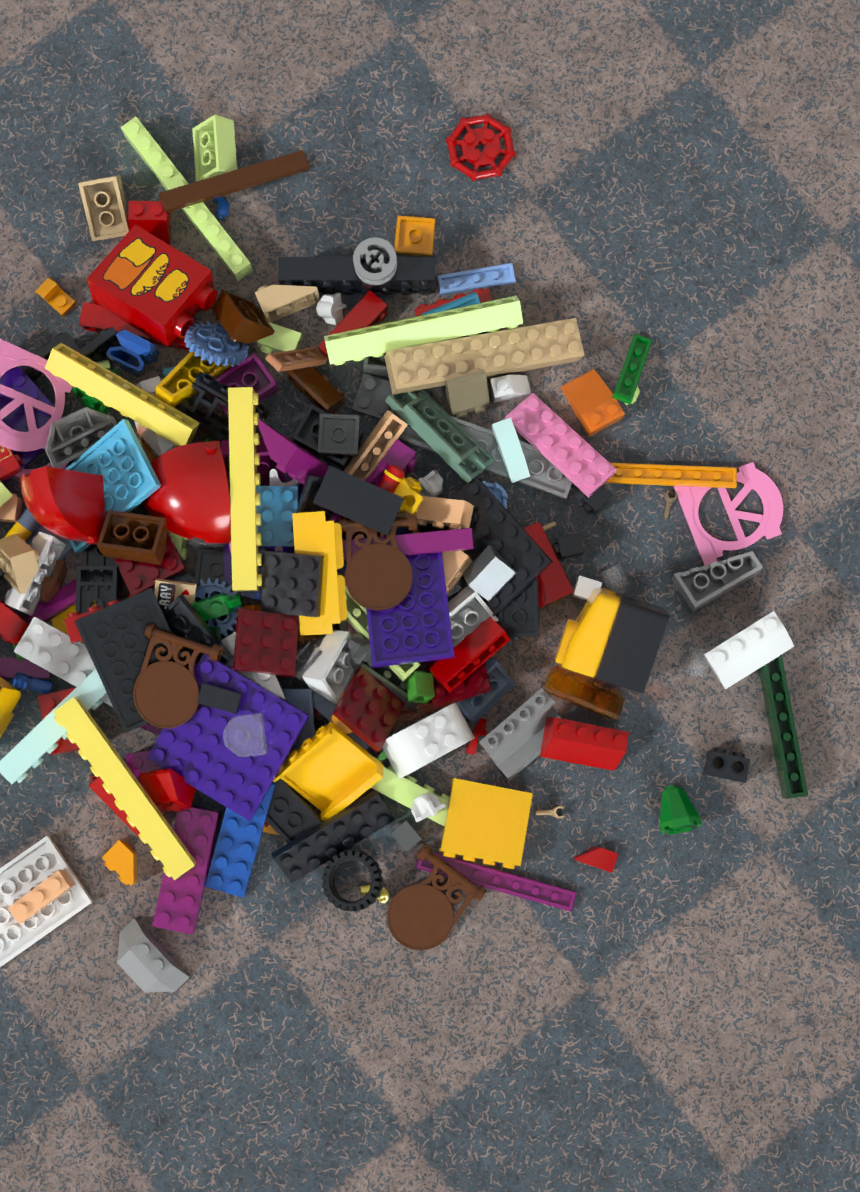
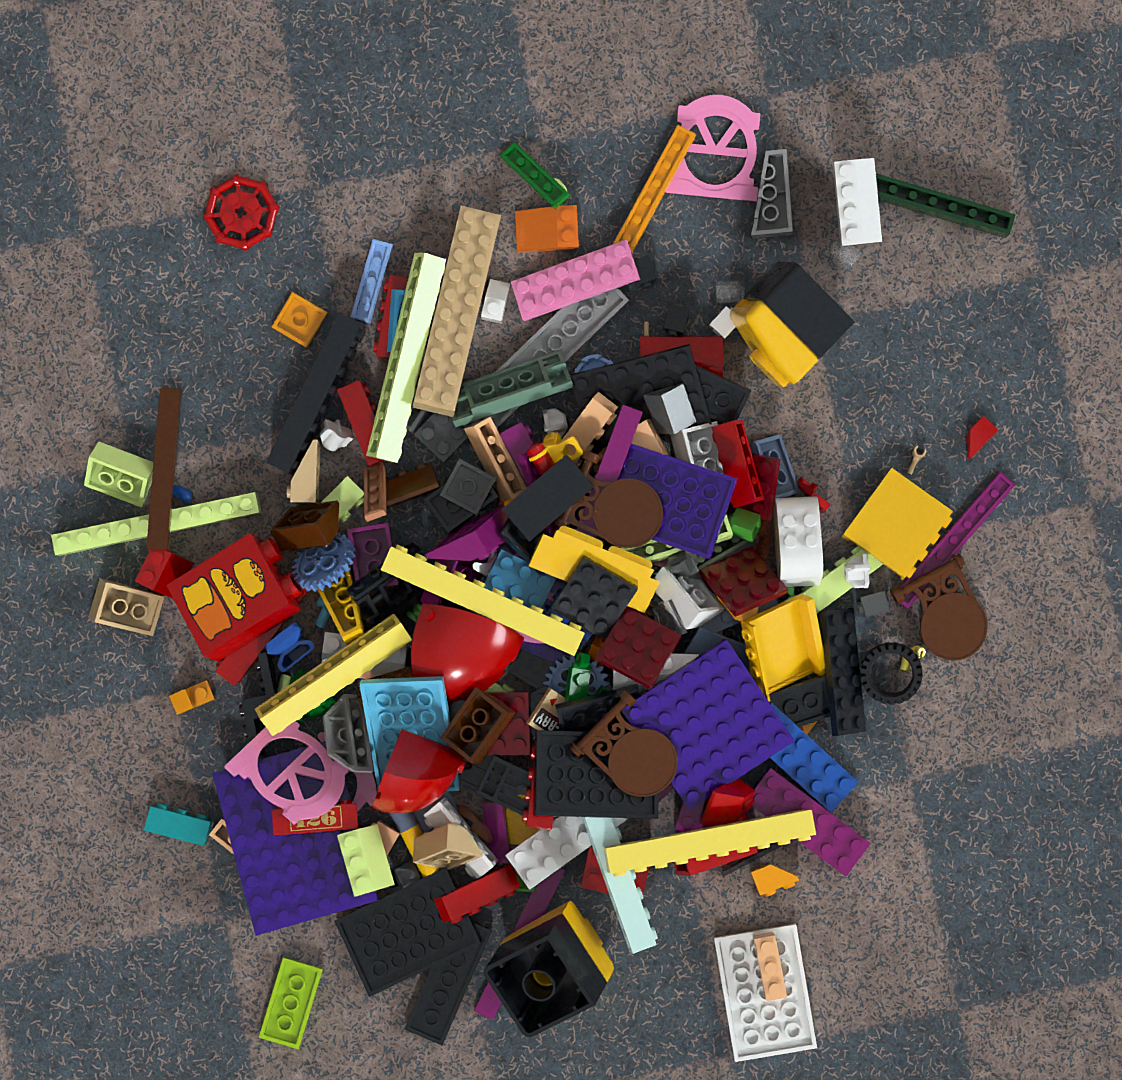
camera: 65 degrees left, 5 degrees up
blue bar [11,672,53,694] -> none
light grey wedge [117,918,190,992] -> none
black tile [197,682,243,714] -> none
clear tile [223,713,268,757] -> none
light grey wheel [353,237,397,285] -> none
dark tan slope [445,370,490,419] -> none
light grey panel [480,688,560,781] -> none
light aqua slope [492,418,530,484] -> none
red slope [540,717,629,771] -> none
clear orange slope [542,666,625,721] -> none
green cone [659,785,702,835] -> none
dark tan hand [663,490,678,519] -> none
black brick [703,748,750,783] -> none
none -> black sticker [721,839,792,877]

